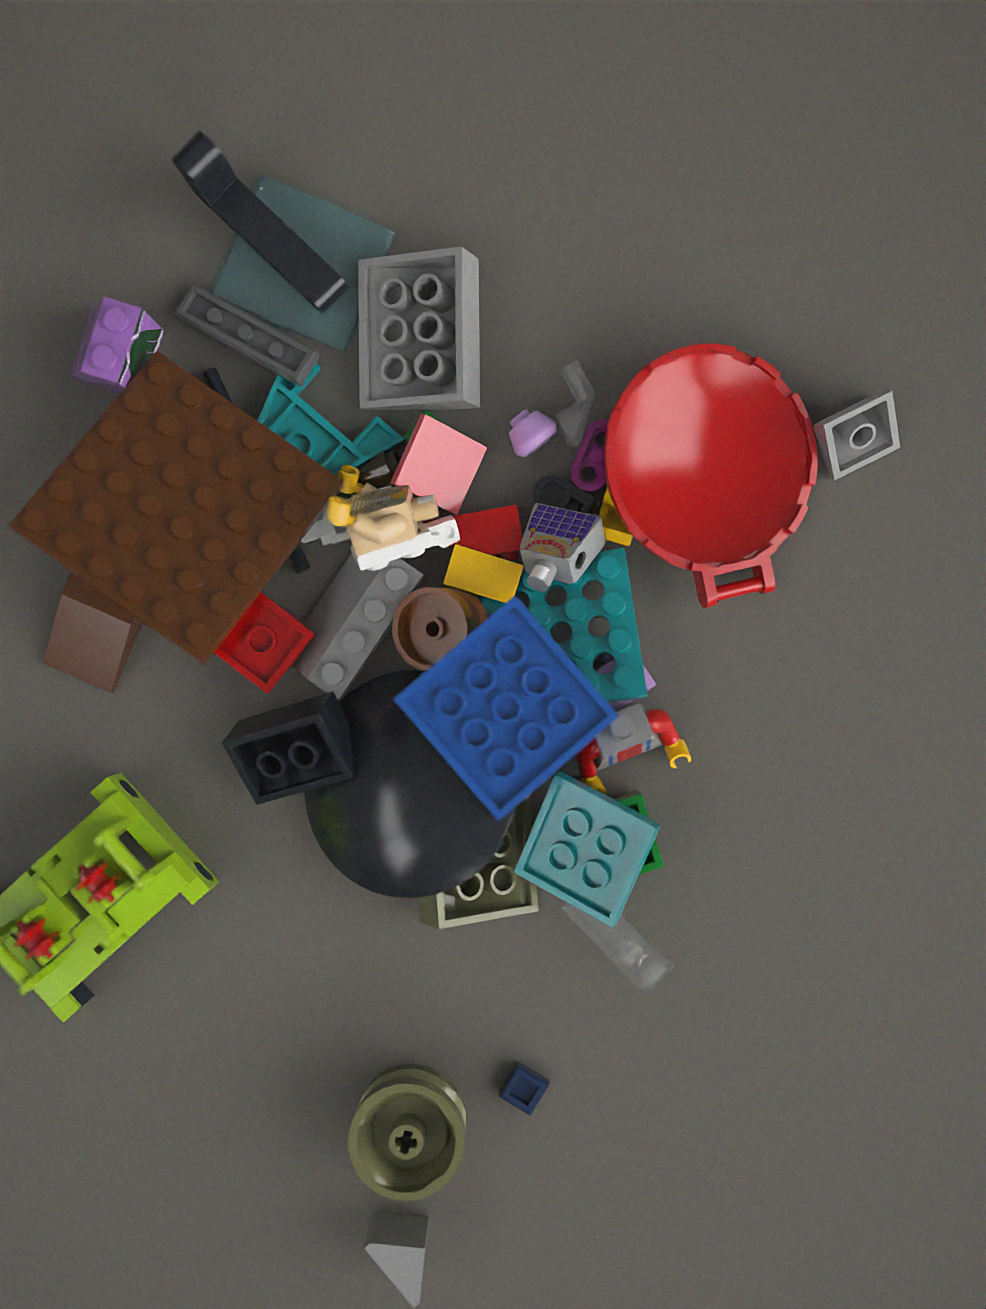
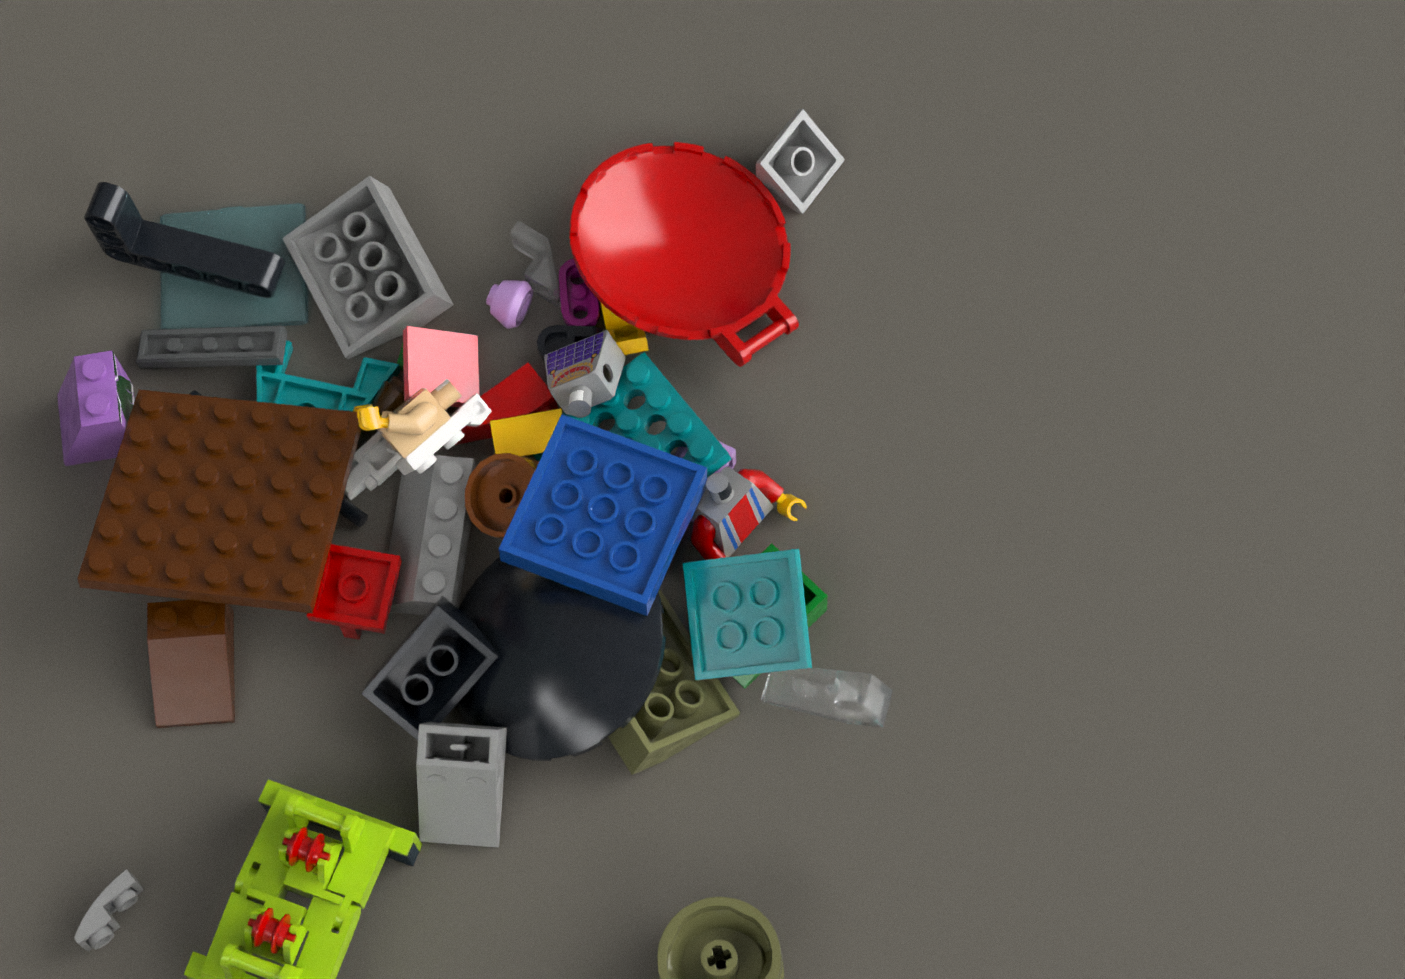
camera: 25 degrees left, 20 degrees down
dark blue tile [499,1061,550,1116] -> none
none -> light grey slope [416,722,507,848]

